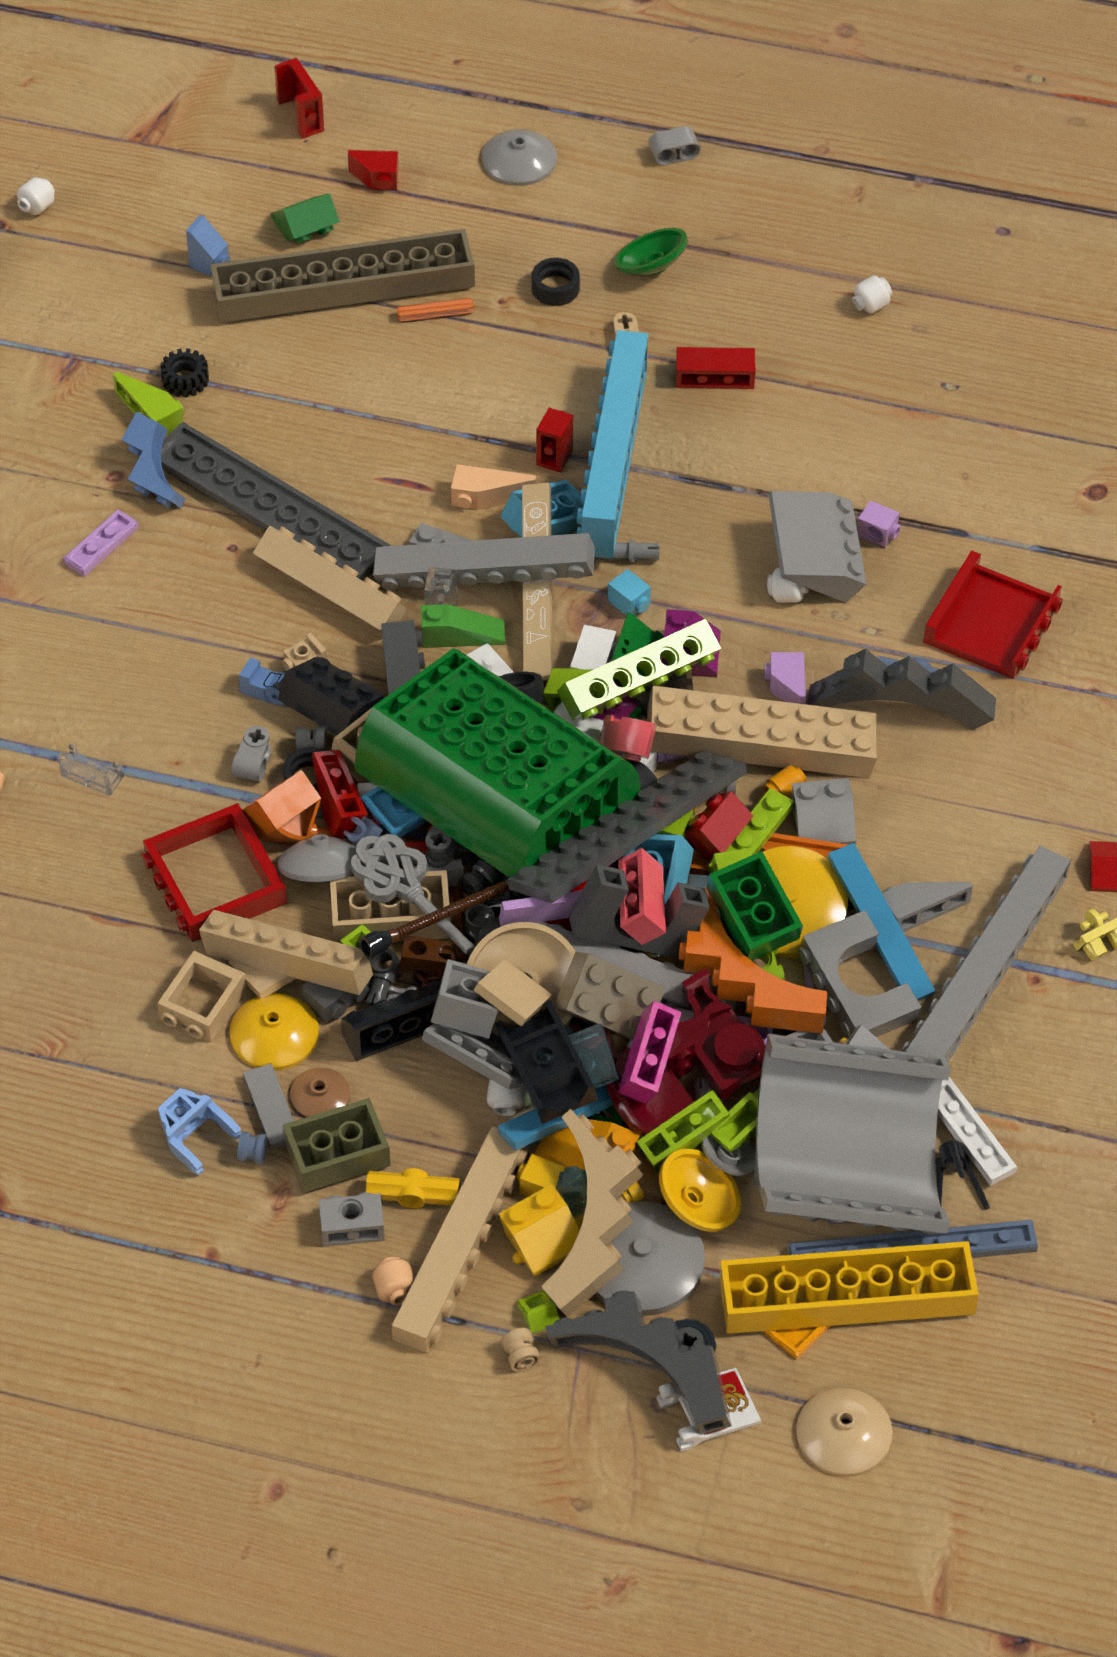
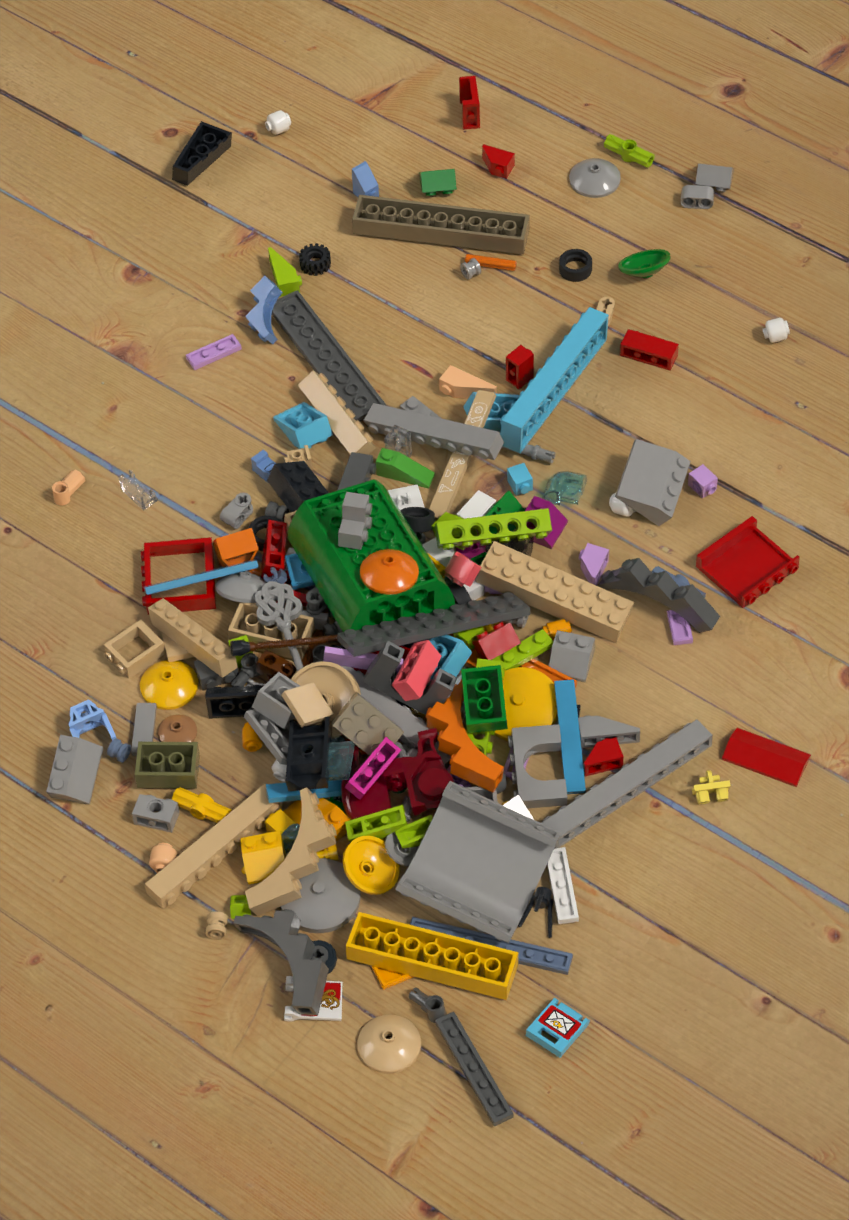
camera: 25 degrees right, 0 degrees up
none -> light grey slope [46,735,103,804]
none -> dark azure tile [144,560,258,595]
none -> light orange brick [242,722,262,752]
none -> medium azure slope [273,402,333,449]
none -> light grey brick [338,492,372,550]
none -> orange dish [360,549,419,595]
none -> dark grey pin [409,987,447,1023]
none -> dark grey plate [435,1011,514,1127]
none -> light grey wheel [460,258,481,280]
none -> medium azure container [525,998,590,1058]
none -> clear light blue brick [542,471,587,506]
none -> red slope [584,737,624,777]
none -> lime piece [604,134,655,168]
none -> lavender tile [667,610,693,645]
none -> light grey slope [695,164,734,191]

